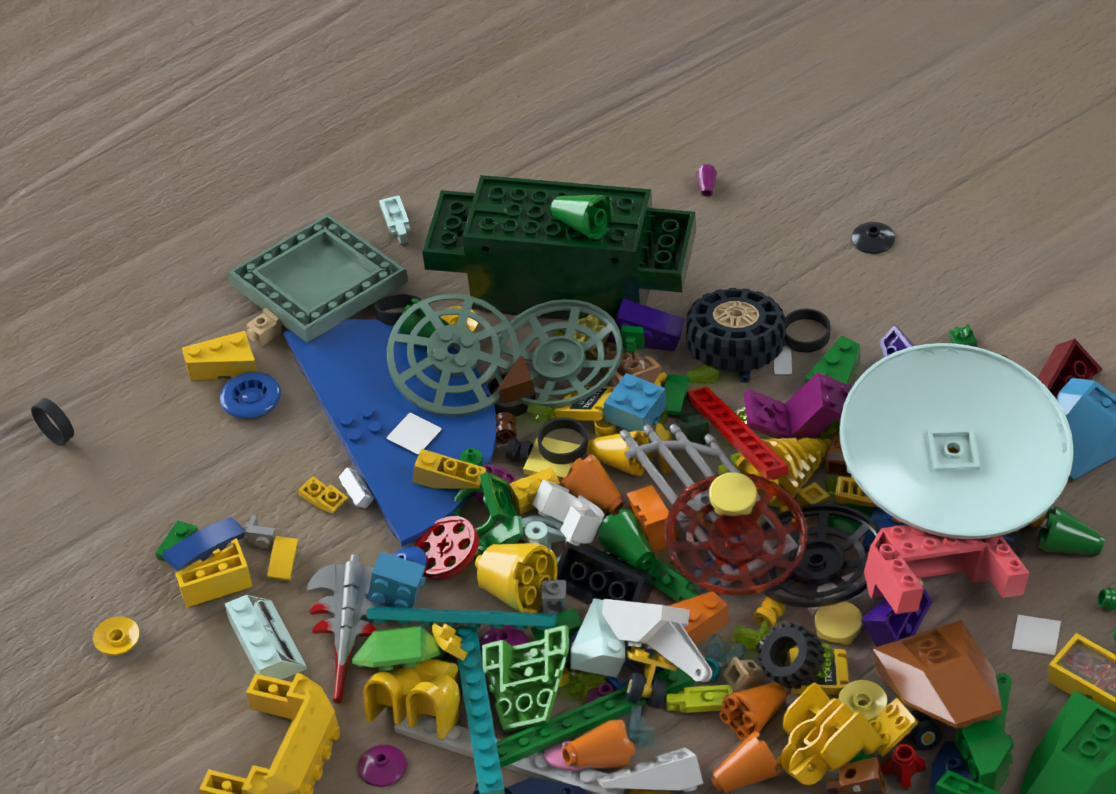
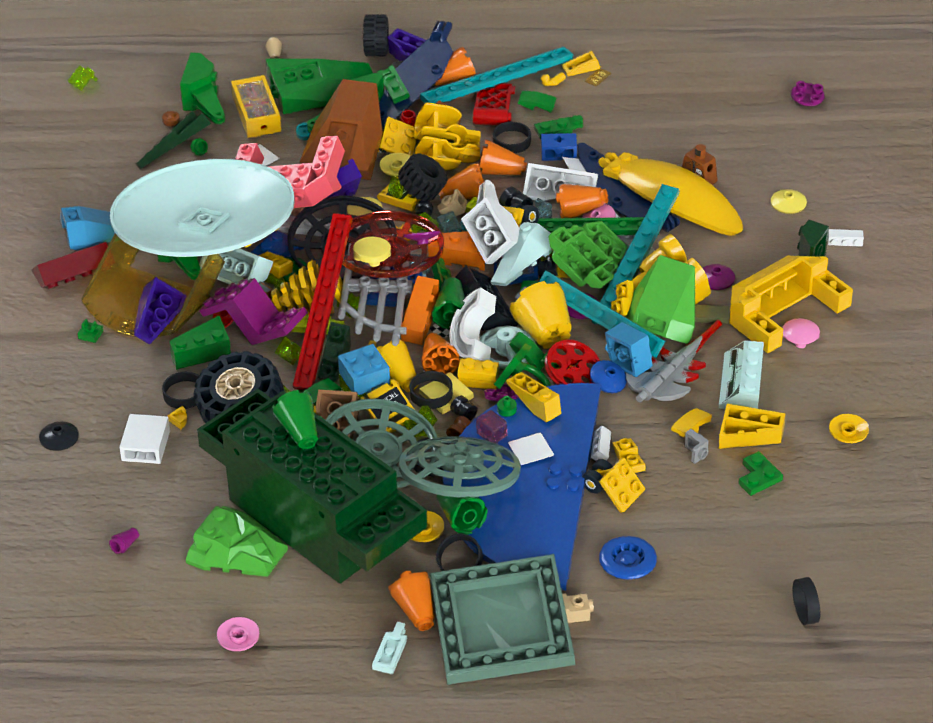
camera: 150 degrees left, 5 degrees down
blue slope [162,517,244,571] -> none
yellow wedge [182,331,257,380] -> none
reddish brown slope [497,356,536,403] -> none
none -> white brick [120,414,170,464]
none -> yellow tile [167,406,187,430]
none -> bright pink dish [217,617,260,651]
none -> teal tile [296,122,311,141]
none -> orange cone [388,571,434,631]
none -> magenta dish [403,231,441,245]
none -> clear pink brick [476,410,507,443]
none -> black wheel [499,187,533,207]
none -> yellow plate [582,458,645,513]
none -> olive tile [695,305,730,324]
none -> bright pink dish [783,318,820,348]

